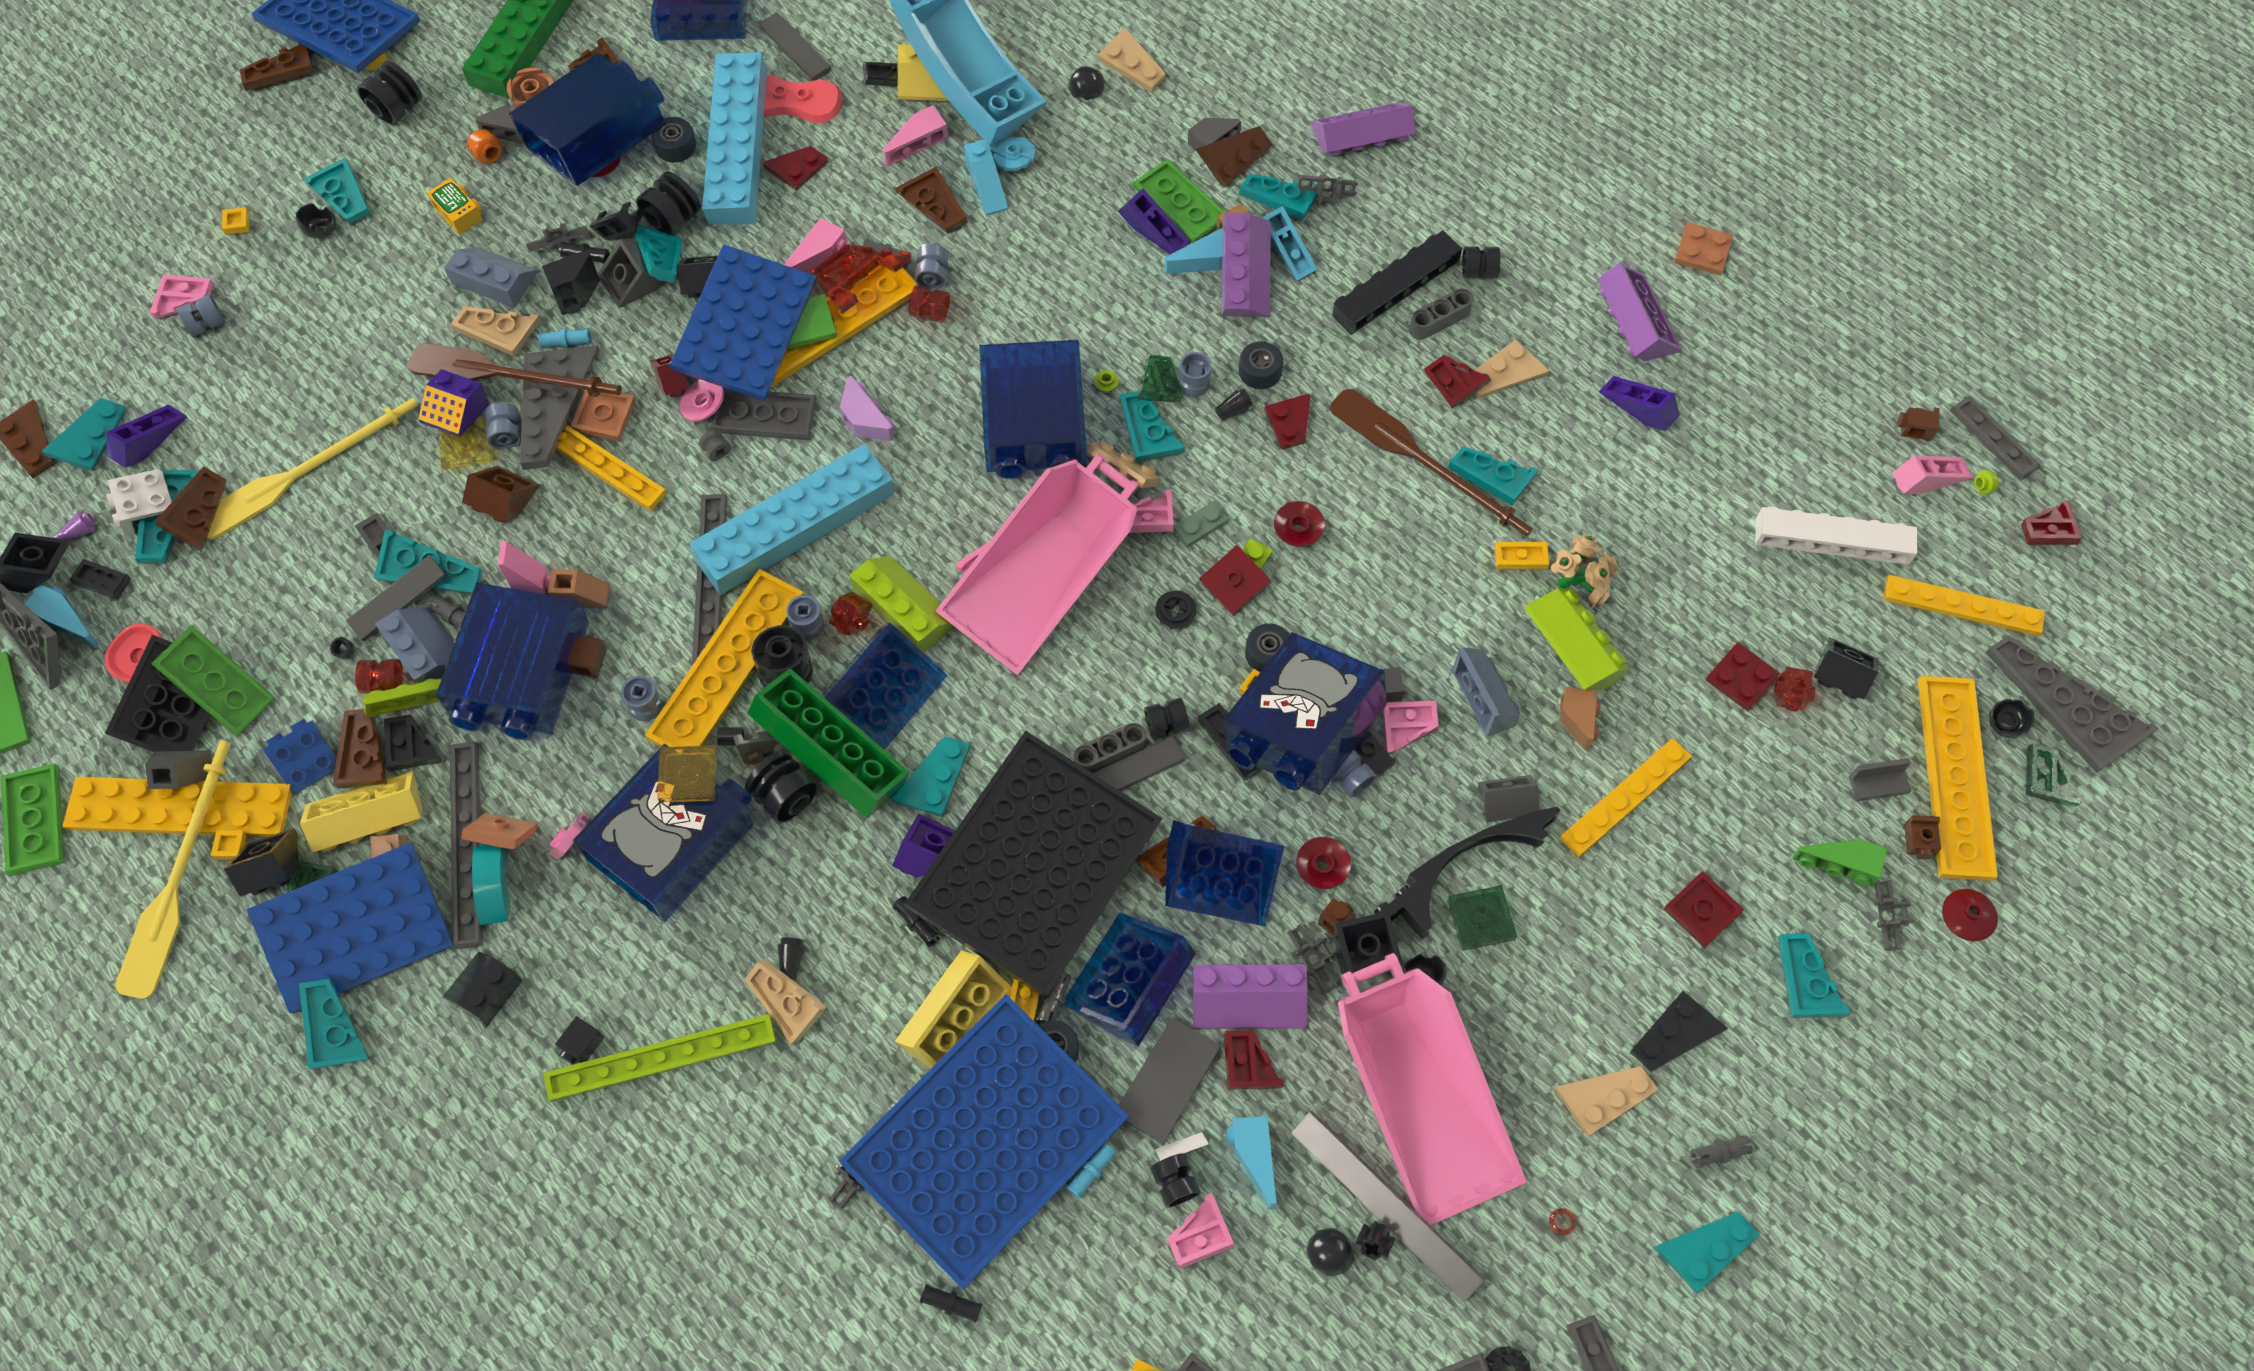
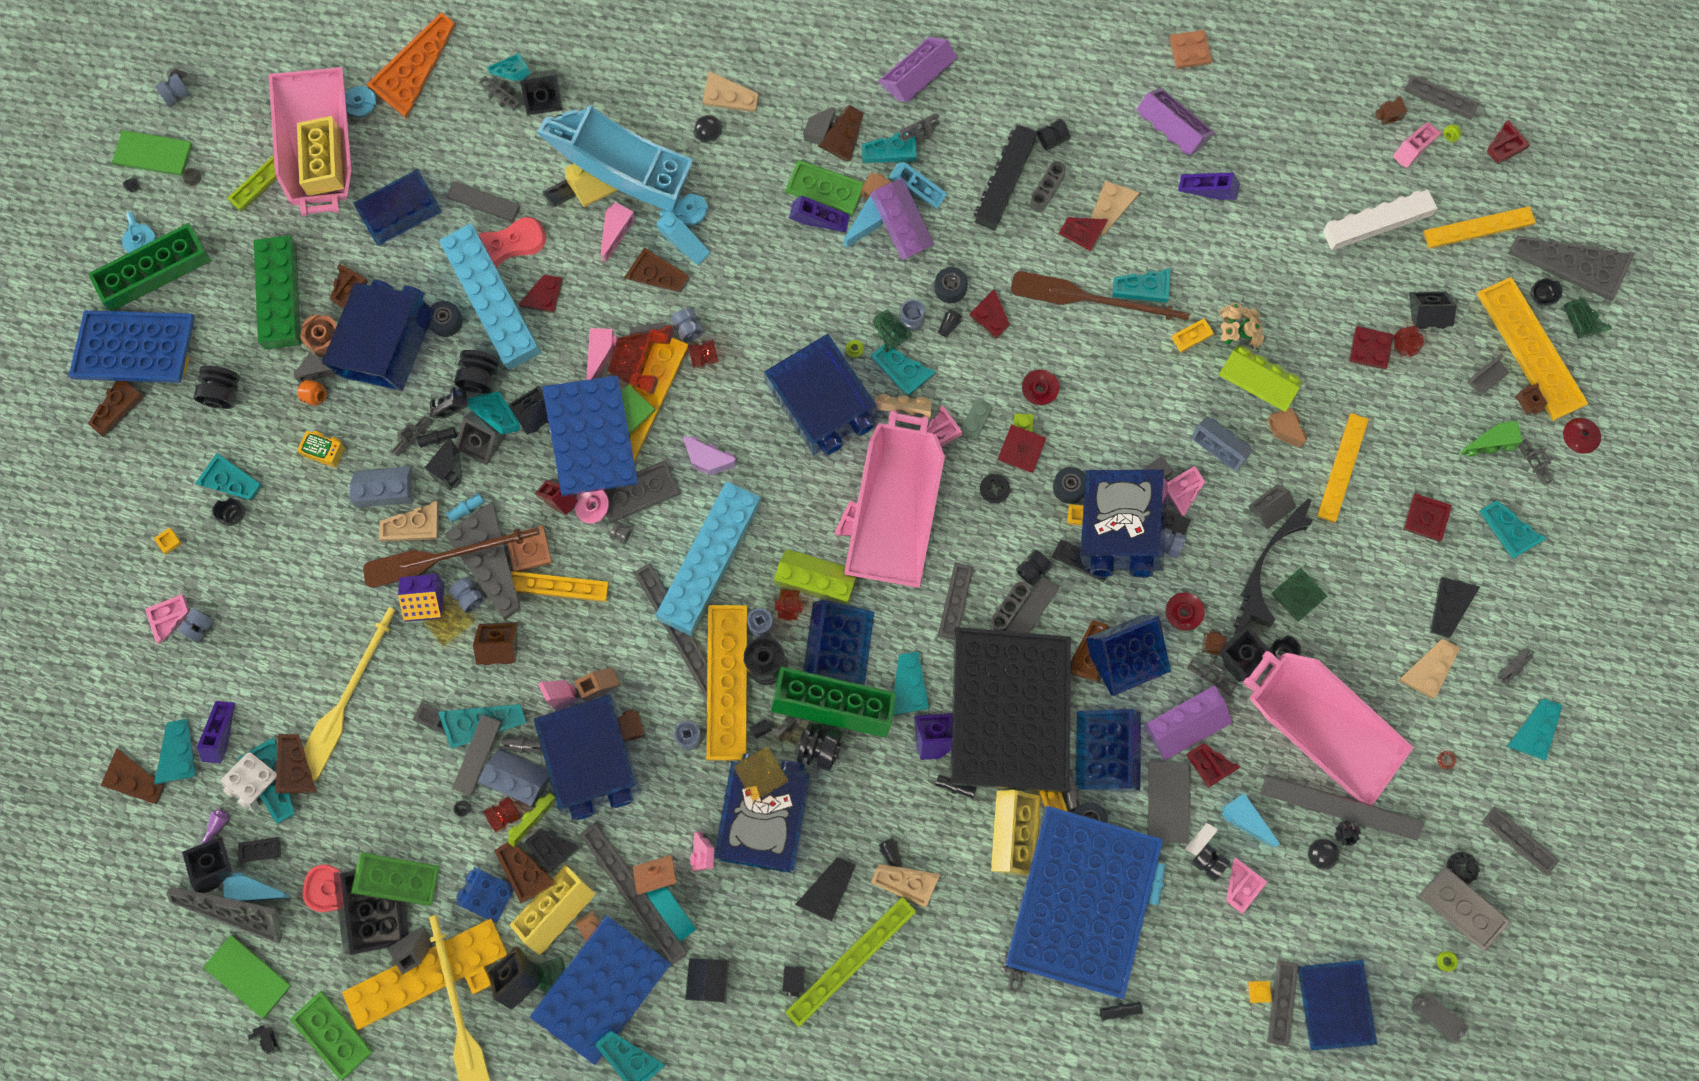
camera: 25 degrees left, 10 degrees up
none -> black wing [795,857,856,922]
none -> dark grey tile [938,562,973,640]

